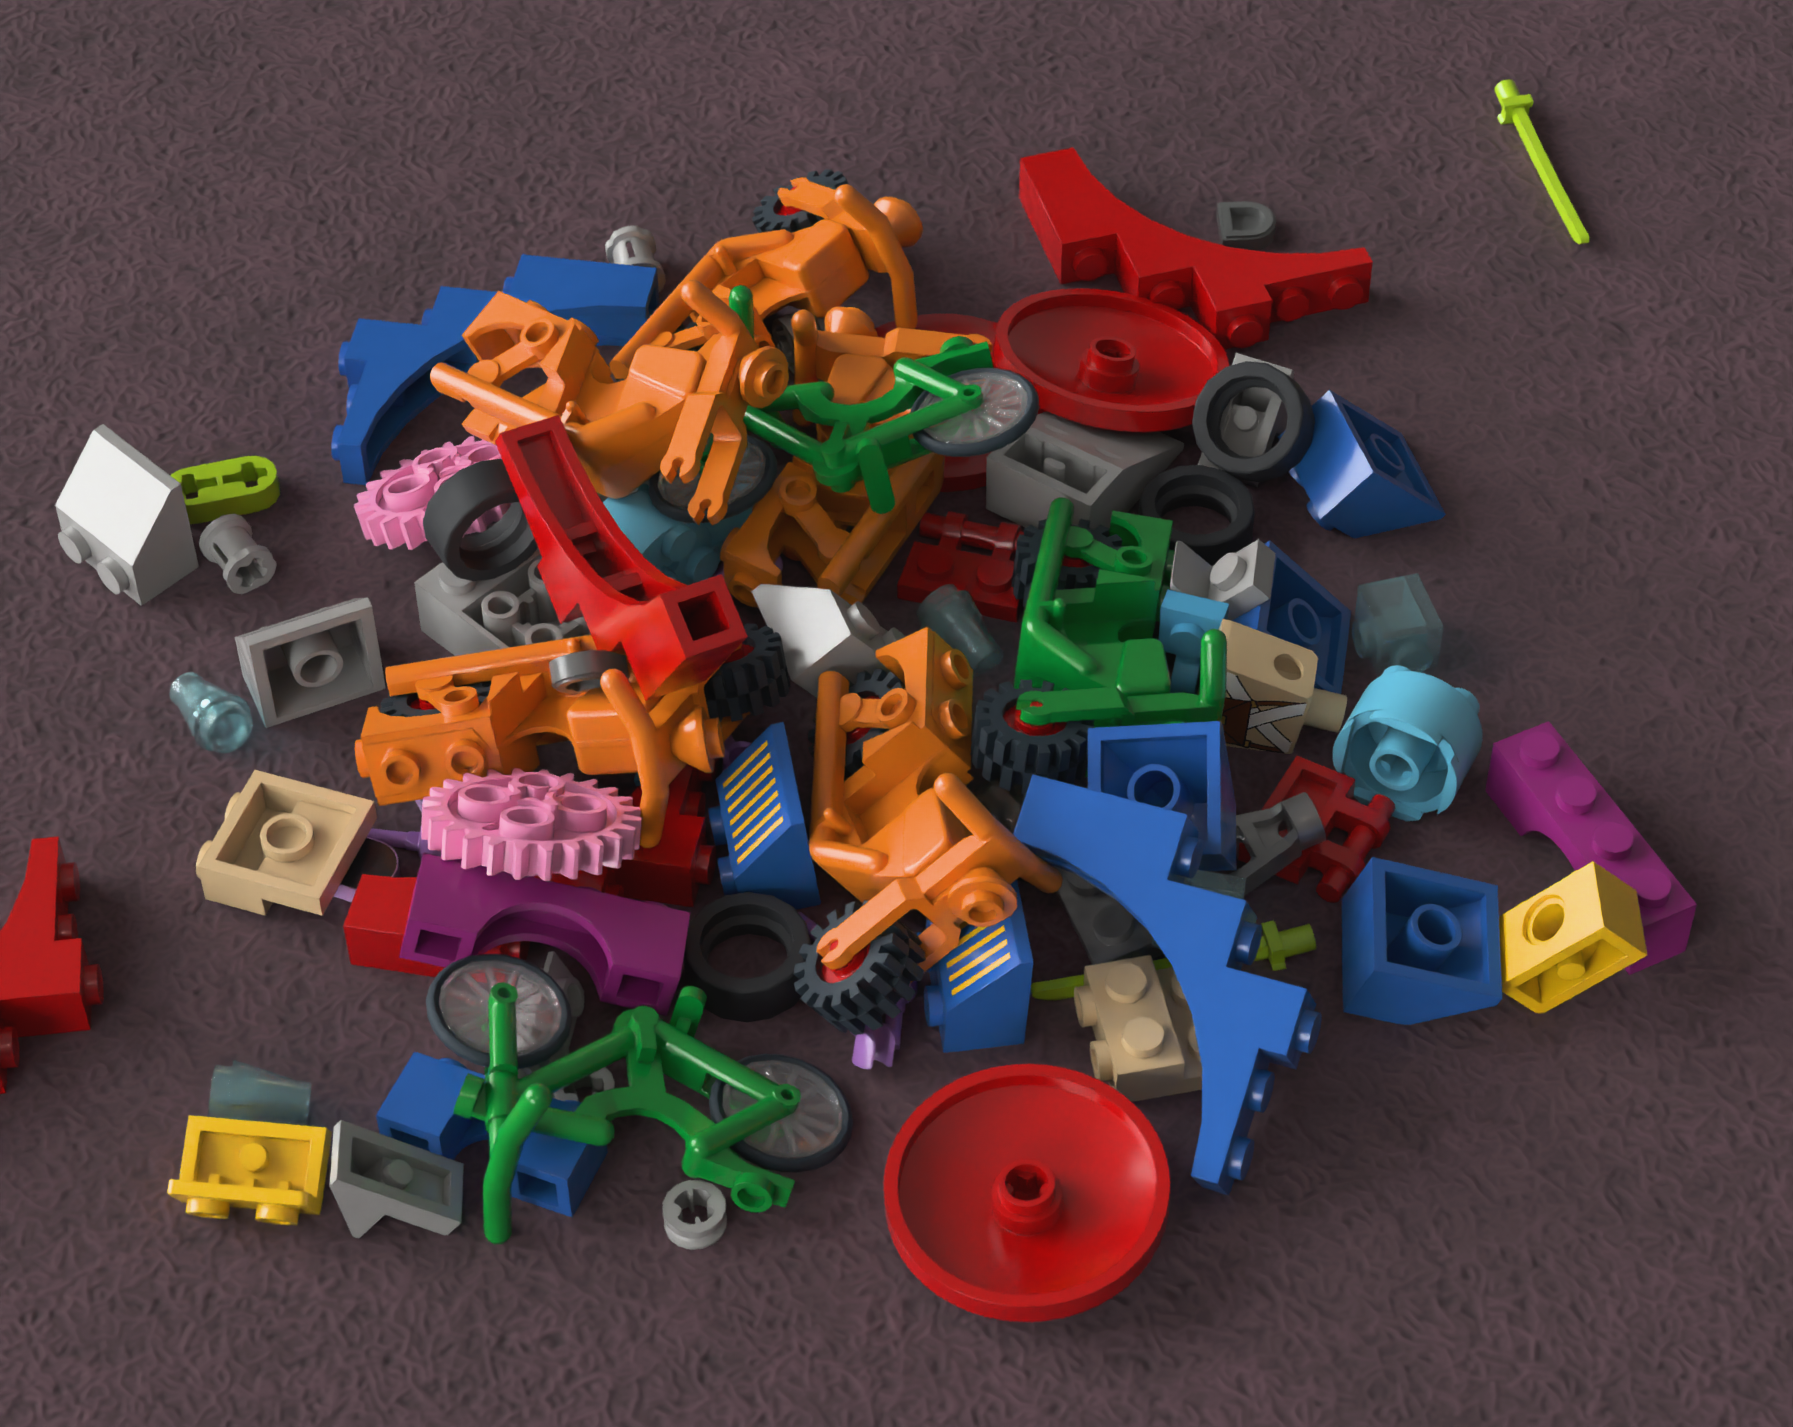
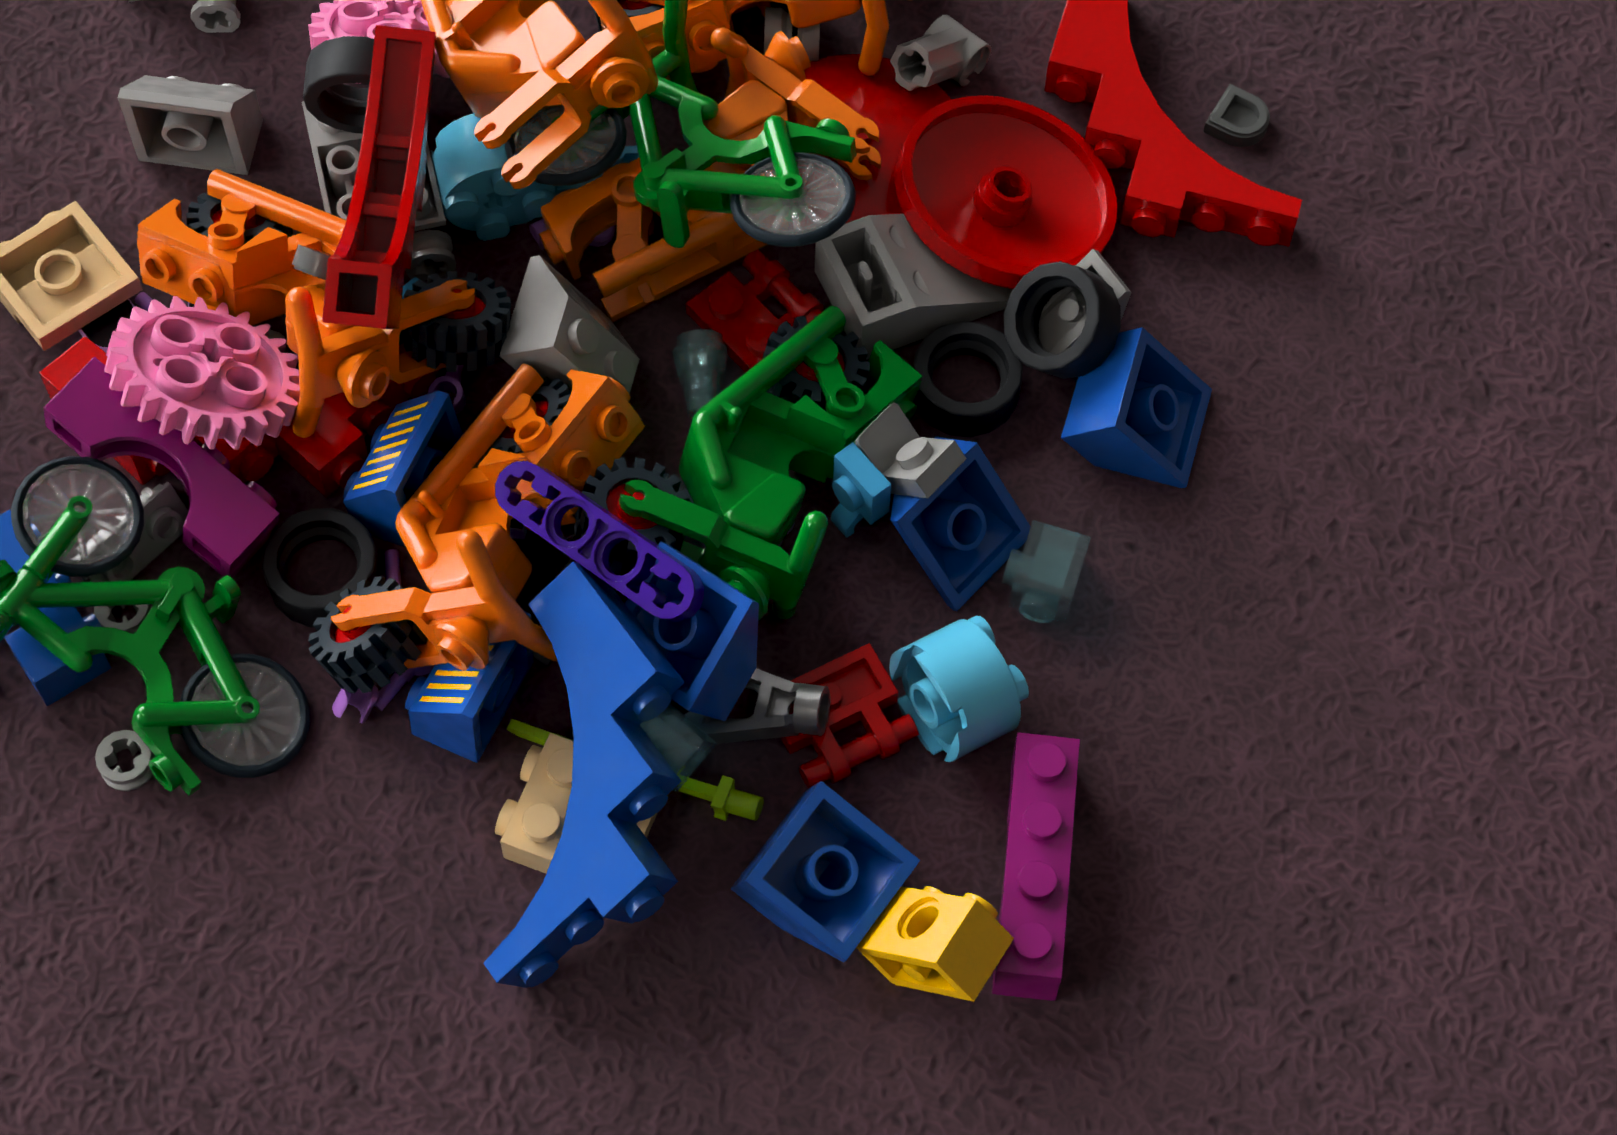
camera: 30 degrees right, 15 degrees up
clear light blue cone [169,672,253,753] -> none
red dish [883,1064,1170,1322] -> none
tan torso [1196,619,1347,754] -> none
lime sword [1495,79,1590,244] -> none
none -> dark purple beam [495,461,704,622]
none -> light grey piece [890,15,991,91]

